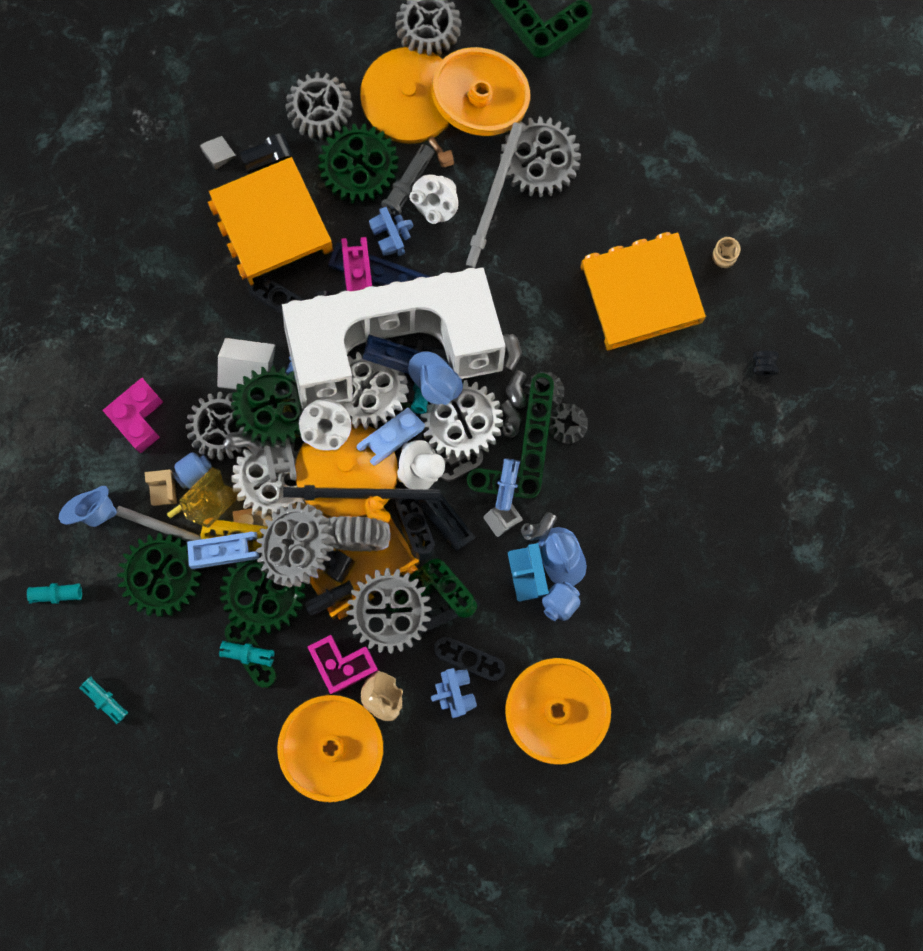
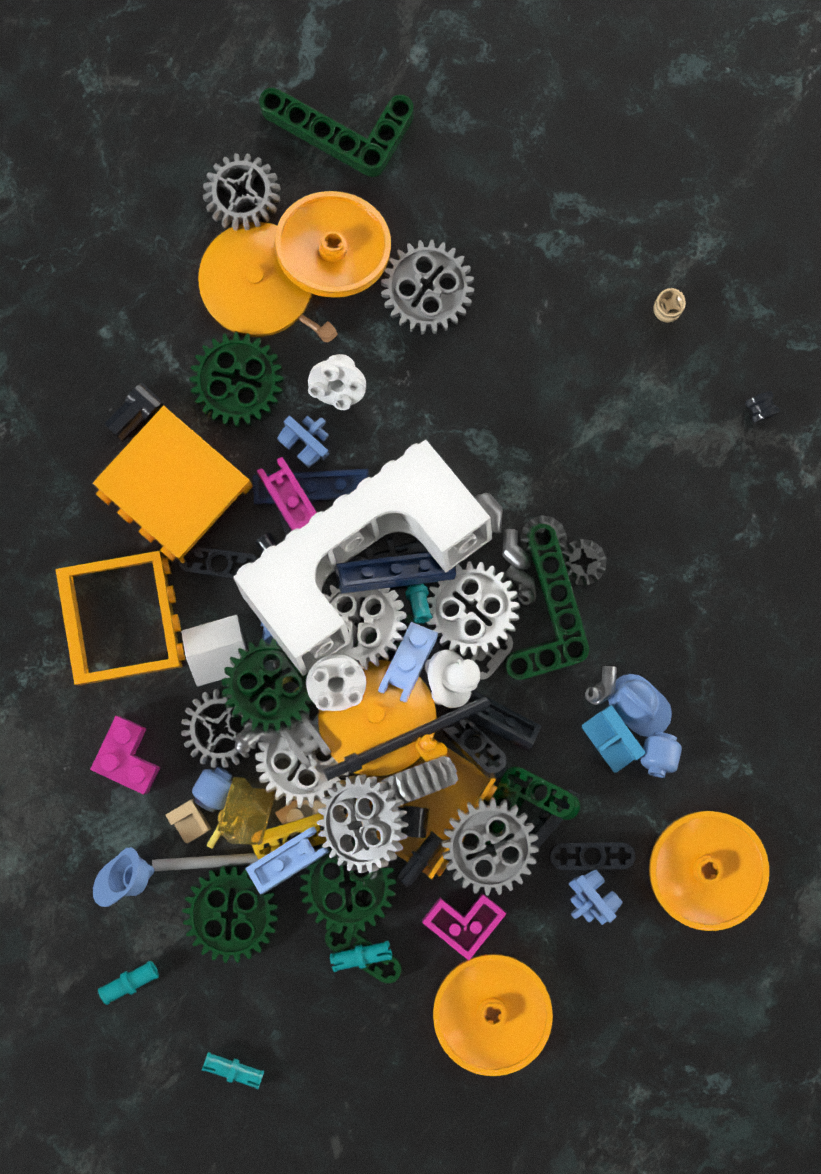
camera: 25 degrees left, 5 degrees up
light grey slope [200,136,236,170] -> none
light grey gear [286,72,353,140] -> none
tan hair [361,671,403,721] -> none
dark grey pin [381,144,435,216] -> none
medium blue piece [408,351,463,405] -> none
light grey bar [466,122,523,268] -> none
light grey slope [484,504,523,537] -> none
medium blue axle [496,458,520,511] -> none
light orange panel [581,232,706,351] -> none
none -> light orange window [56,551,185,685]

